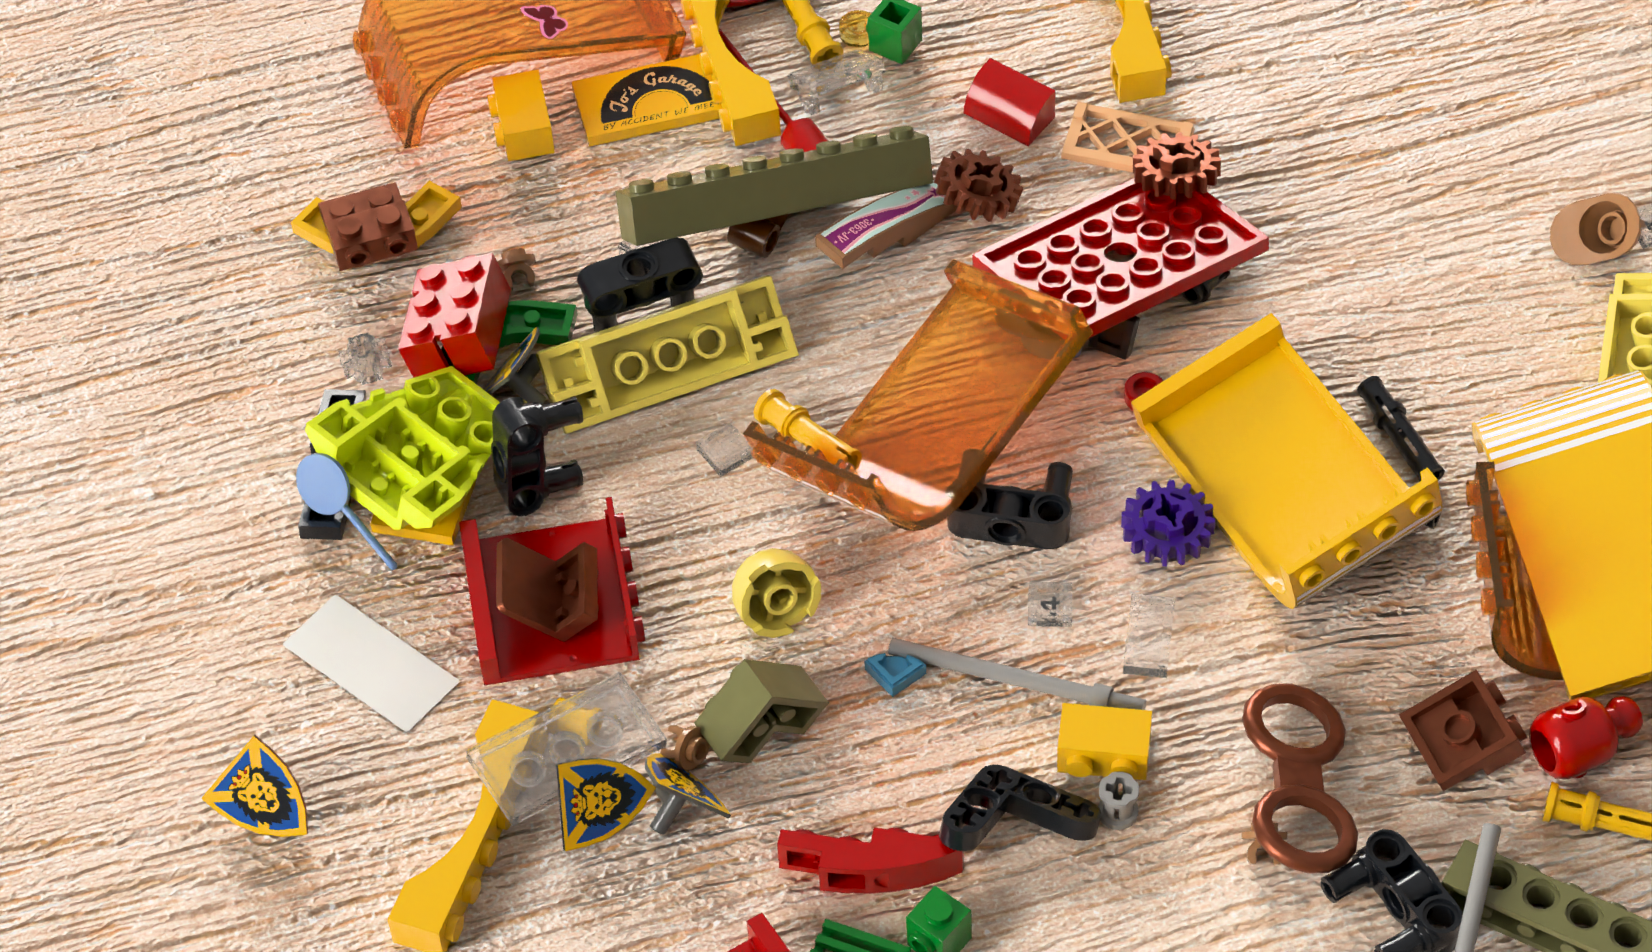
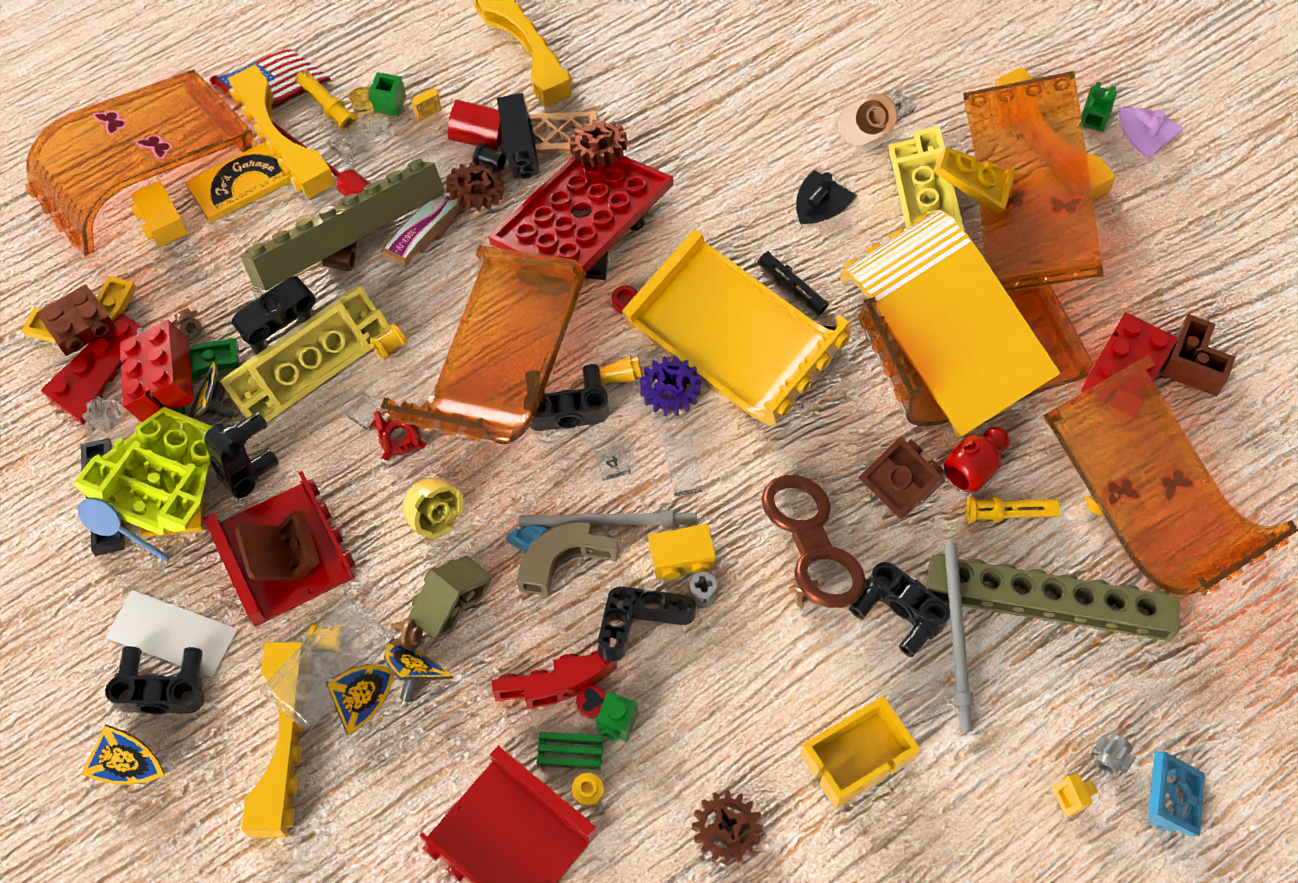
camera: 20 degrees left, 10 degrees up
yellow pin [754,389,862,475] -> none
none -> red wing [41,313,142,425]
none -> black piece [105,646,204,715]
none -> yellow bush [370,323,408,360]
none -> red piece [370,402,427,461]
none -> yellow tile [411,88,442,122]
none -> black bush [473,142,507,174]
none -> black window [497,93,540,179]
none -> dark tan arch [516,522,619,596]
none -> tile [576,685,606,719]
none -> yellow cone [600,355,643,384]
none -> black shield [796,169,857,224]

